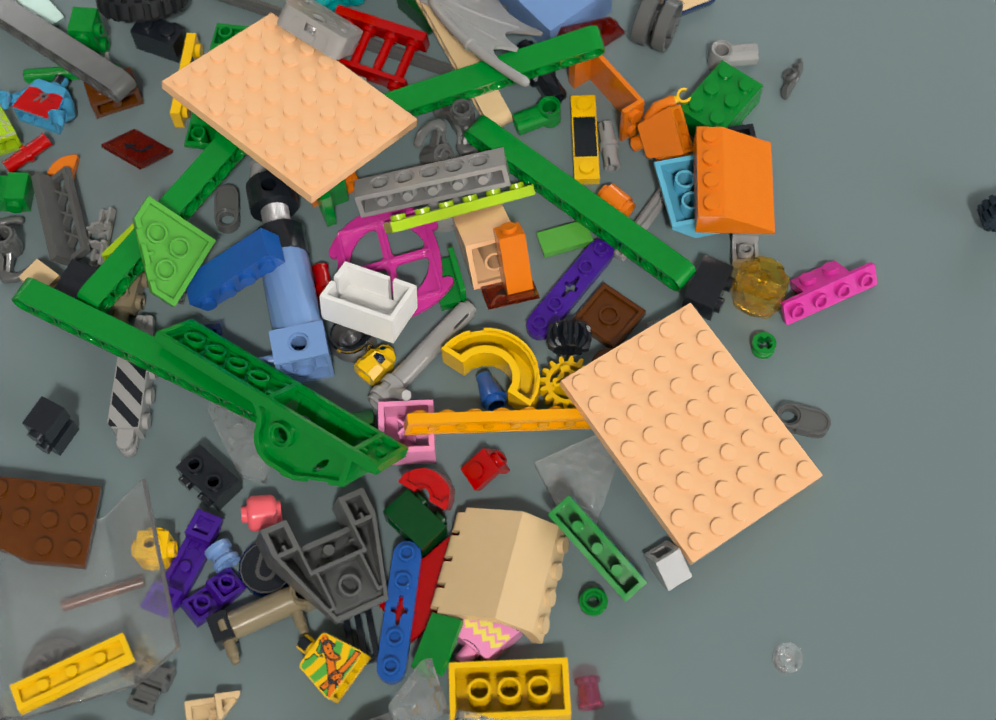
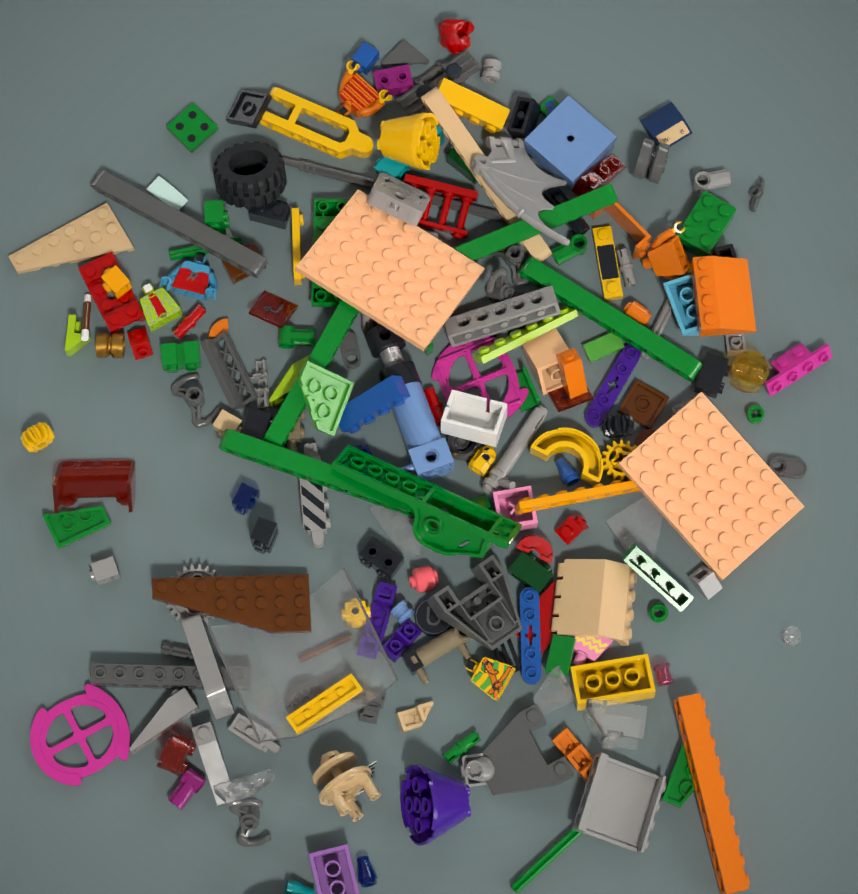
camera: 10 degrees left, 10 degrees up
none -> clear blue brick [232,483,260,515]
none -> green piece [278,326,316,349]

